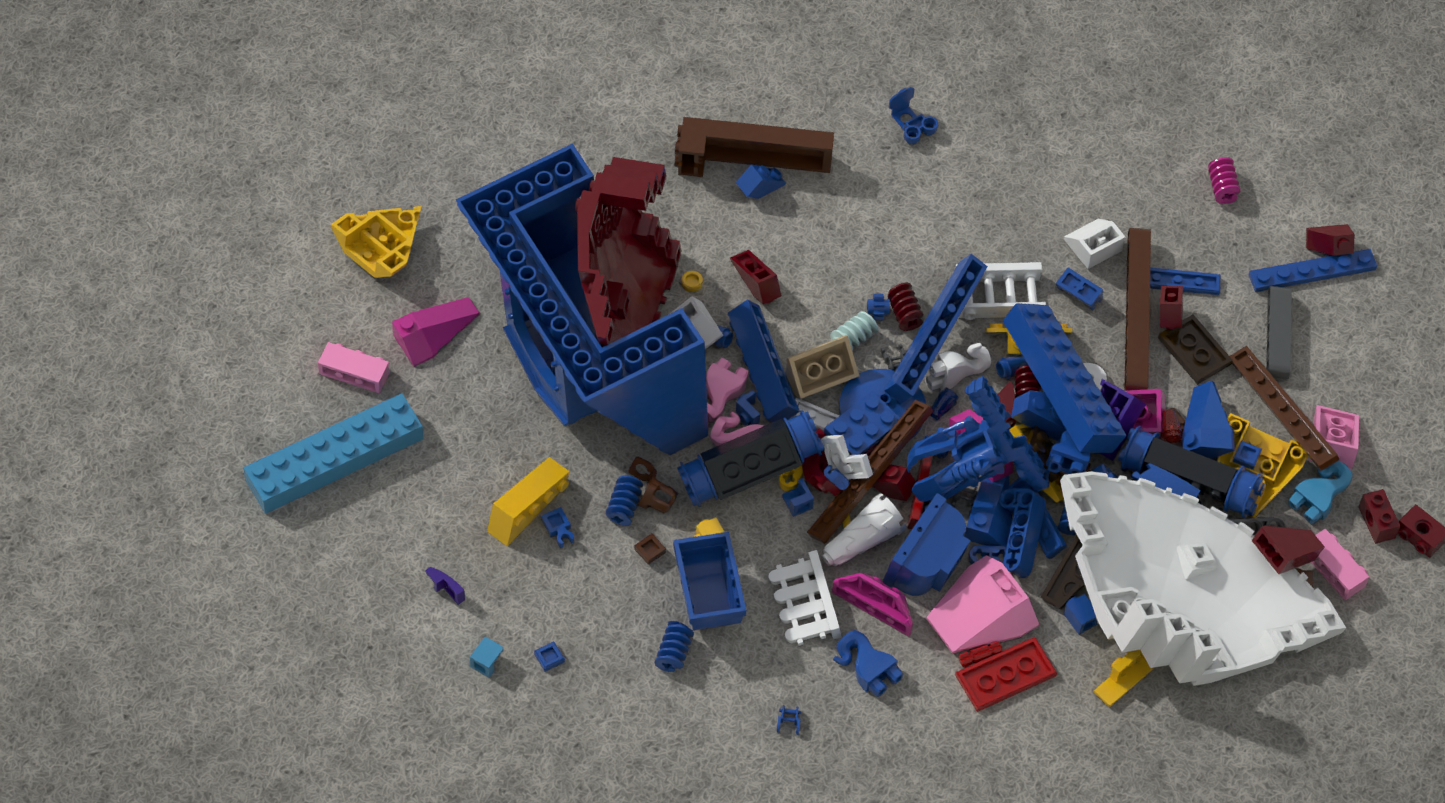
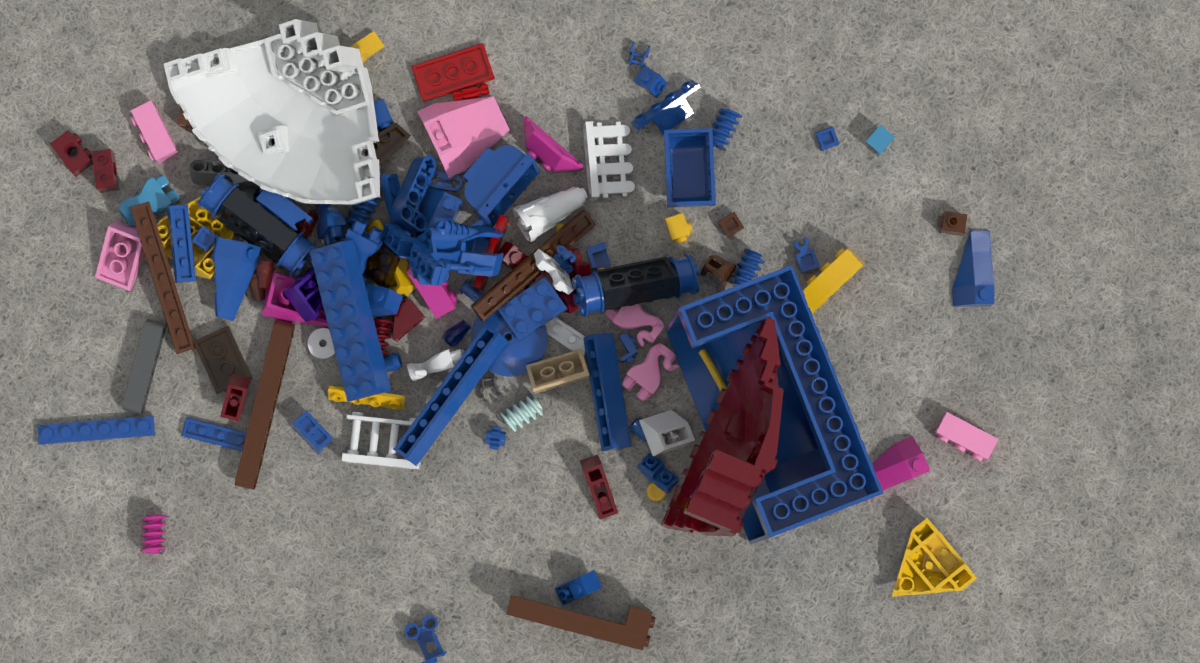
camera: 170 degrees left, 25 degrees up
dark azure brick [243,393,424,514] -> none
dark purple slope [425,567,465,605] -> none
blue hips [833,630,903,697] -> none
dark red piece [887,282,924,331] -> none
white slope [1063,219,1125,269] -> none
dark red slope [1252,526,1325,574] -> none
dark red slope [1306,224,1355,255] -> none
none -> blue plate [167,205,196,283]
none -> blue bracket [631,80,700,134]
none -> blue bracket [633,66,667,98]
none -> blue slope [637,453,679,494]
none -> reddish brown brick [937,211,967,236]
none -> blue wedge [952,230,995,307]

